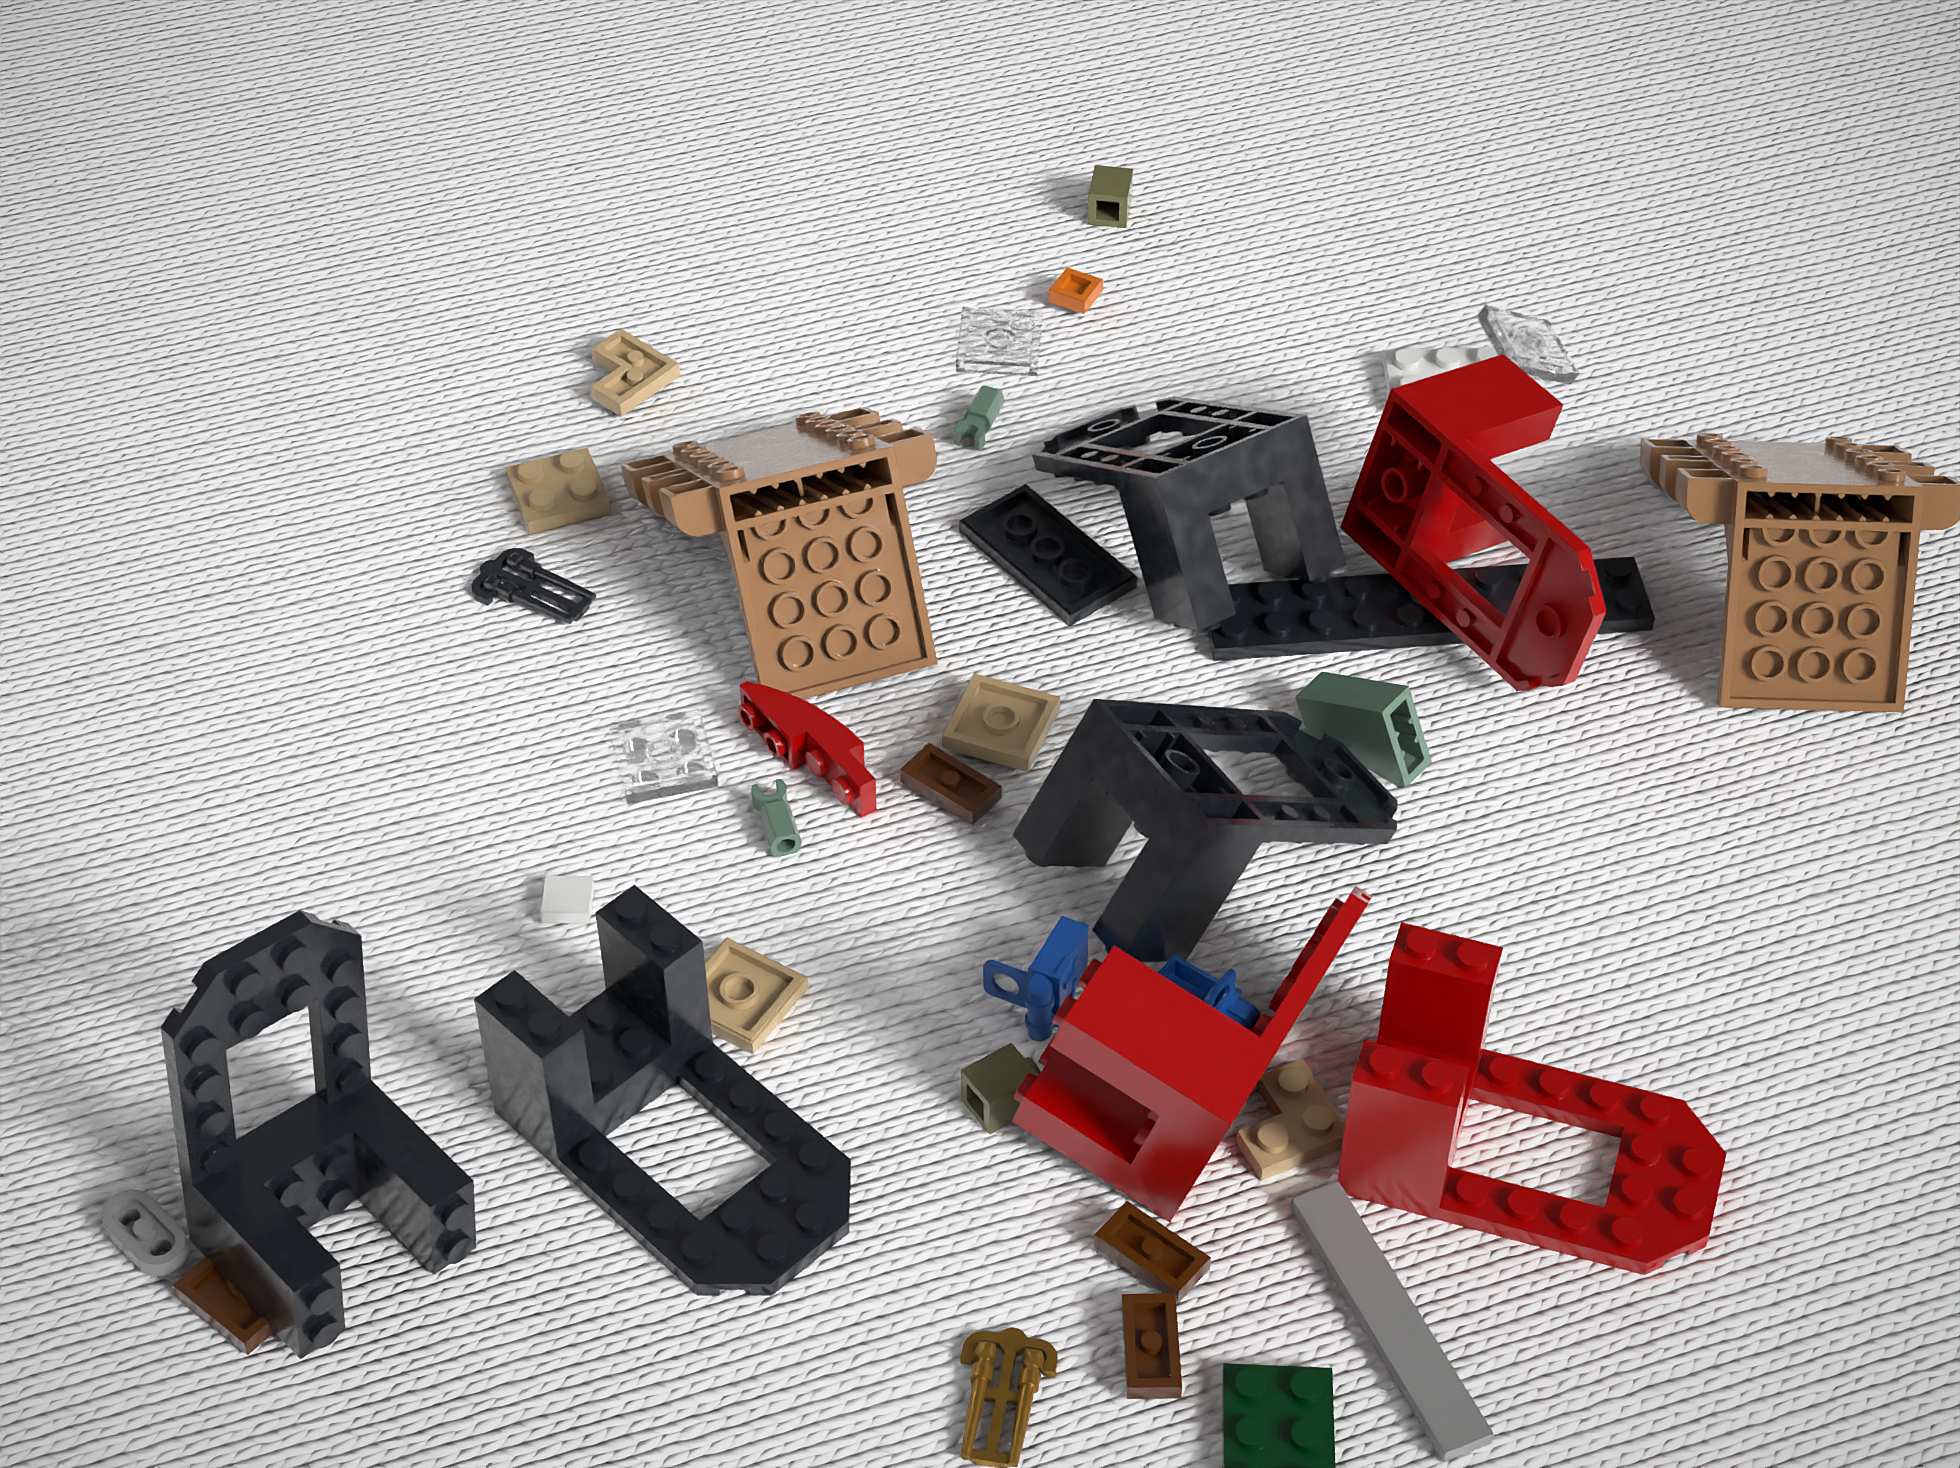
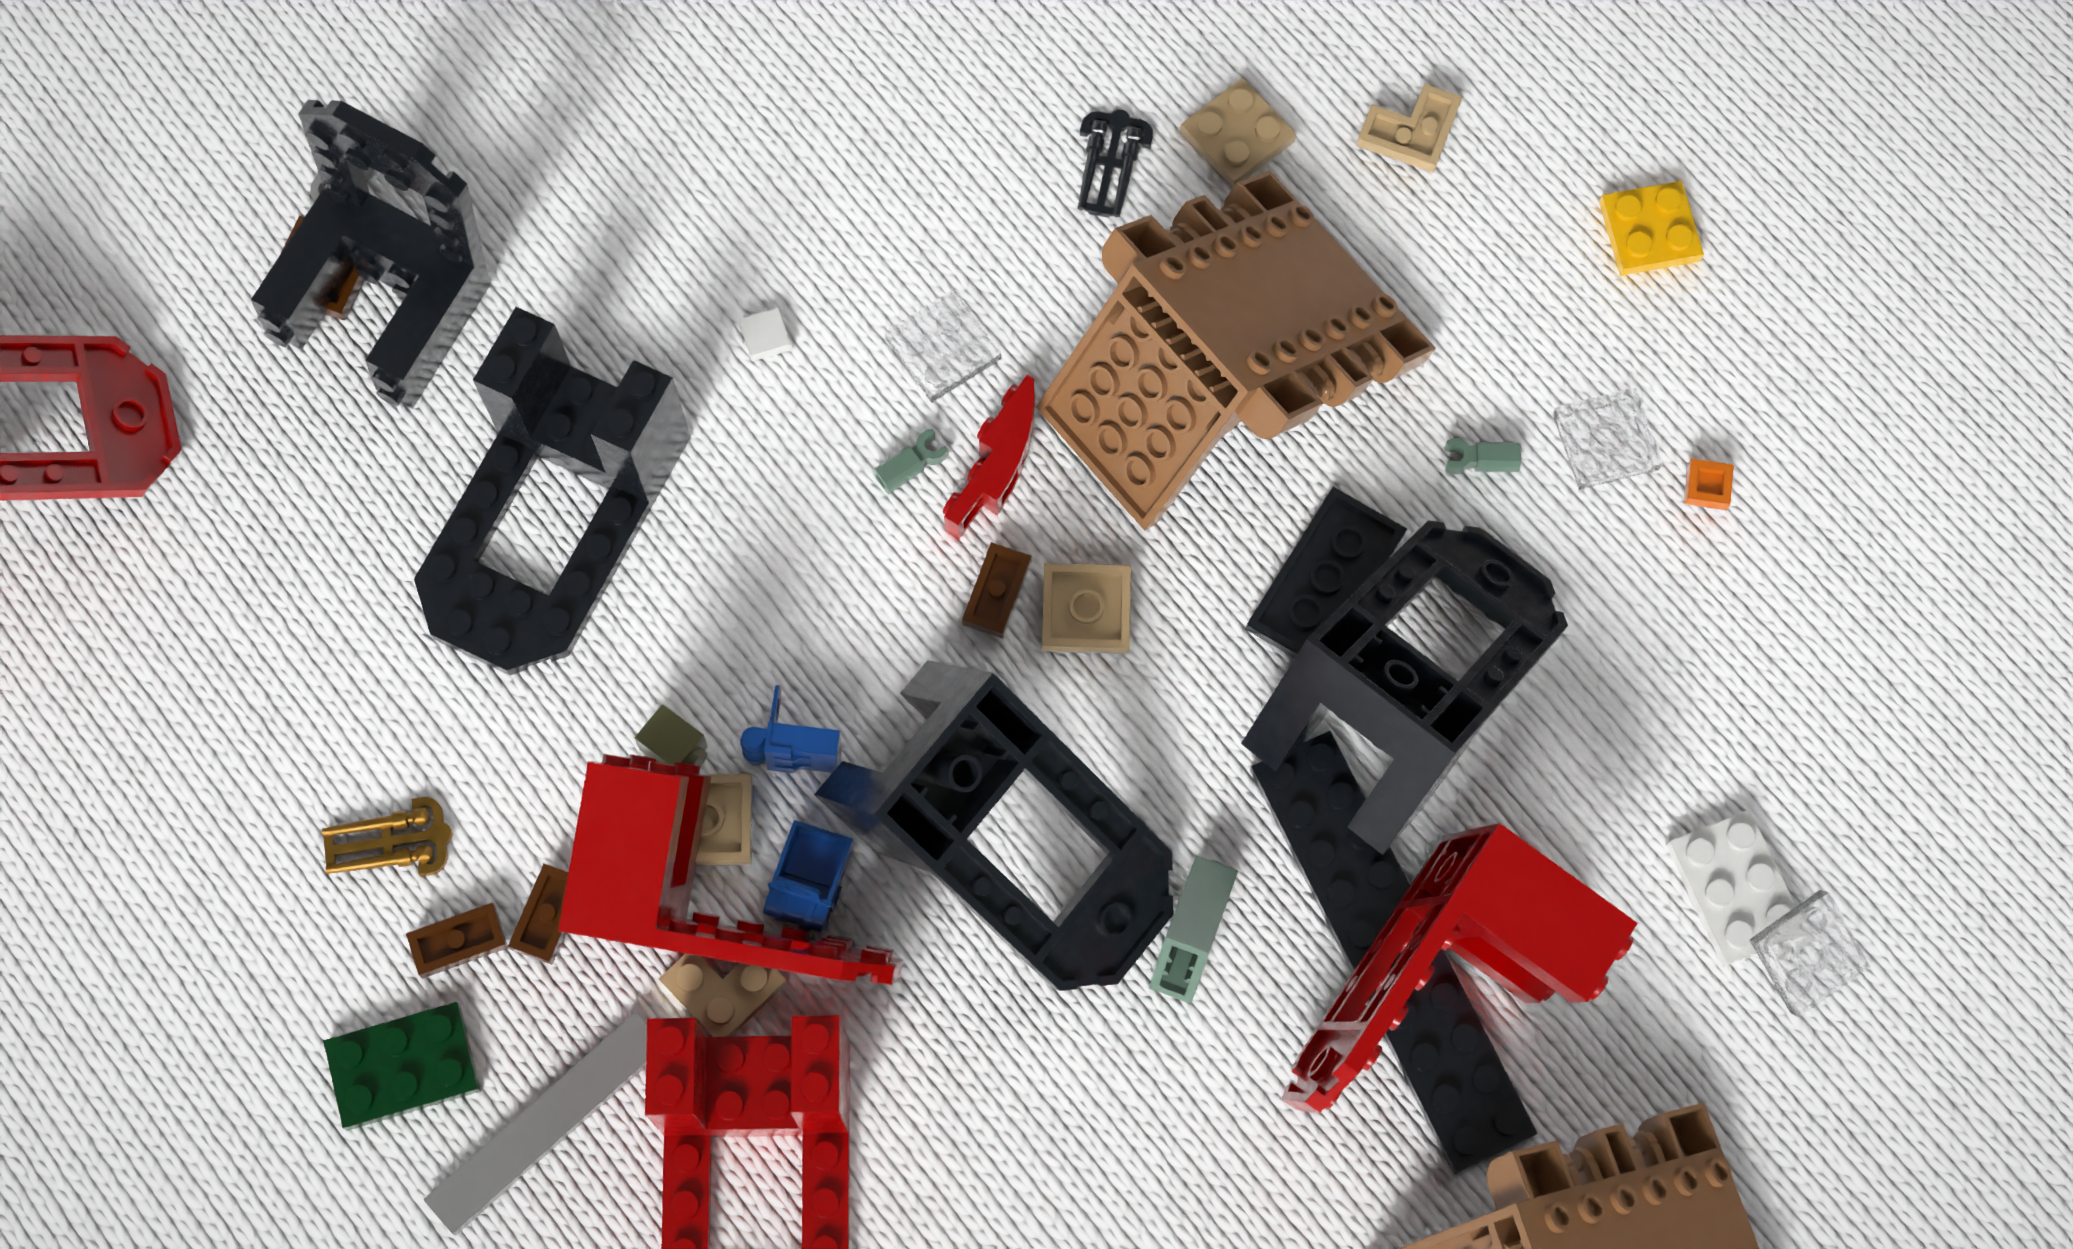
camera: 70 degrees right, 25 degrees up
tan tile [705,937,809,1054] -> none
olive brick [1088,165,1133,228] -> none
none -> yellow plate [1599,181,1704,276]

